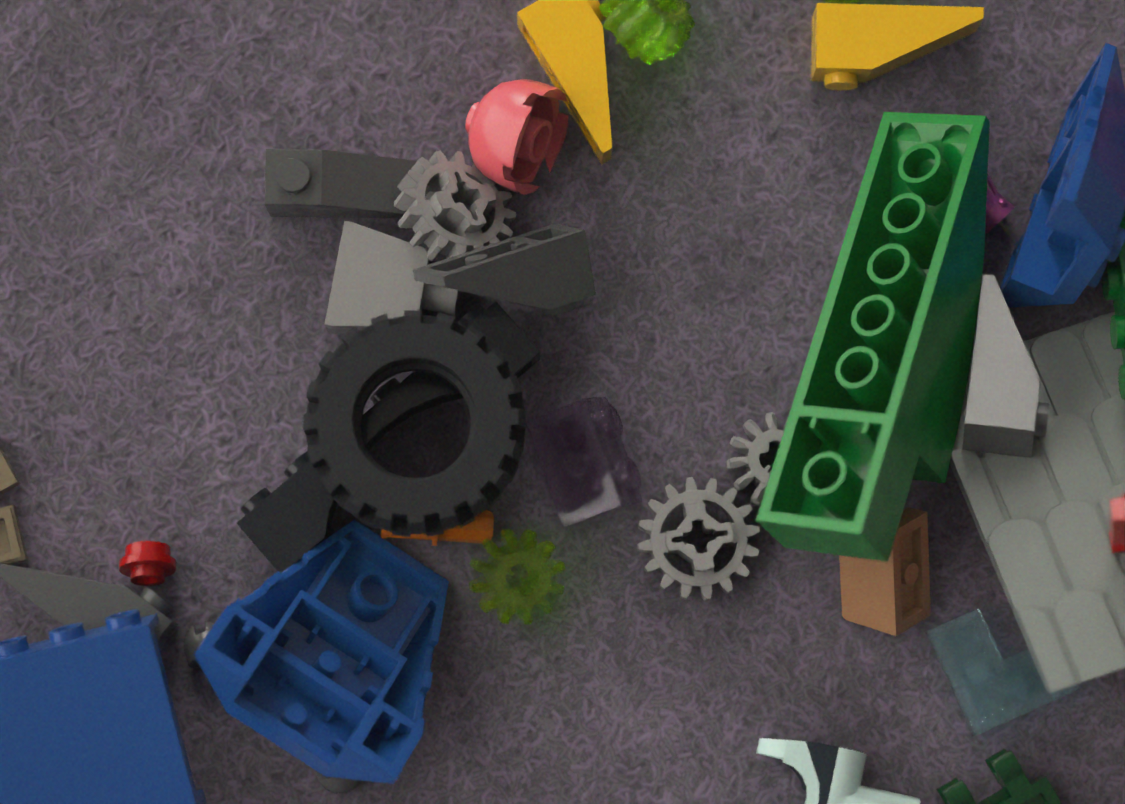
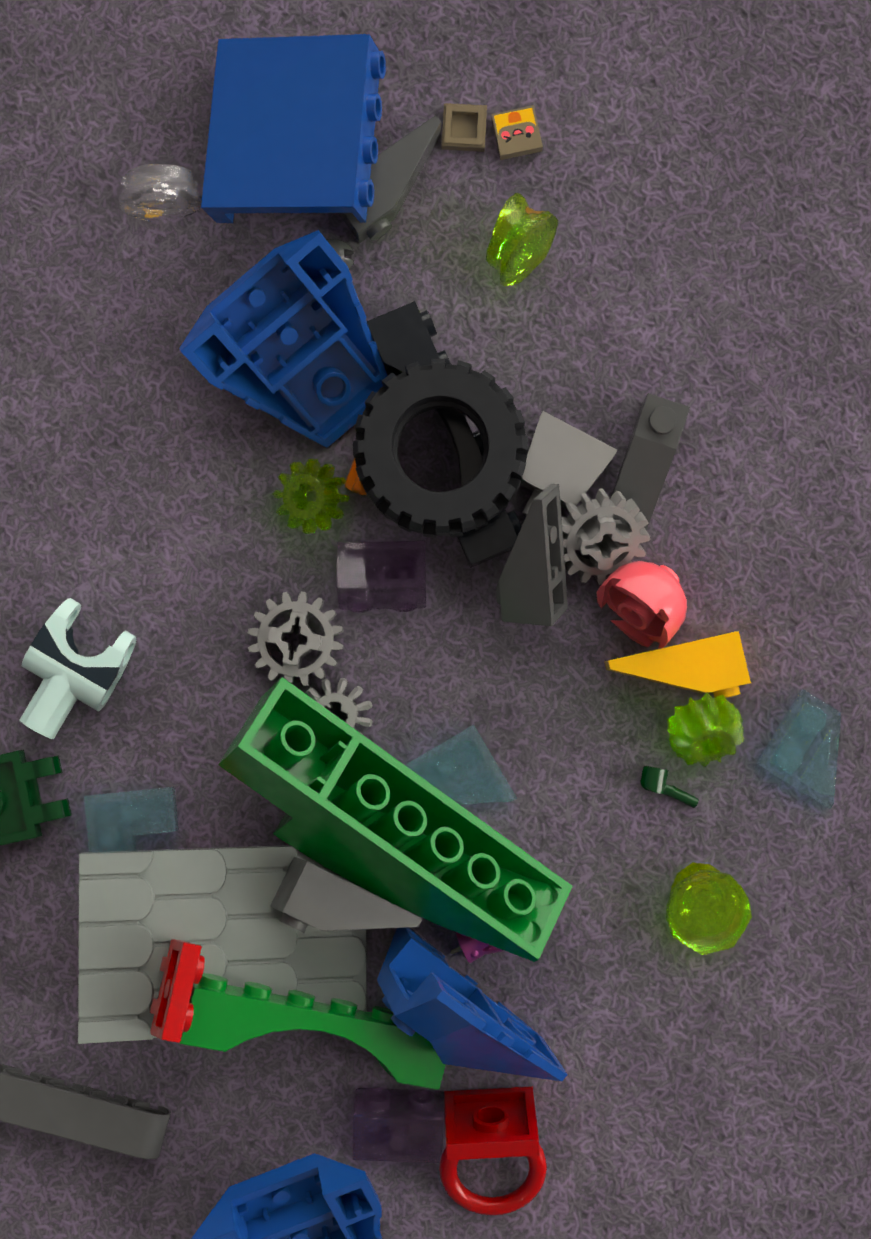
camera: 115 degrees right, 5 degrees up
red plate [119,541,176,586] -> none
yellow slope [811,3,984,91] -> none
medium nougat panel [839,507,931,636] -> none
none -> clear light blue wing [405,724,517,805]
none -> clear neon green hat [486,193,559,286]
none -> dark green hand [640,766,699,808]

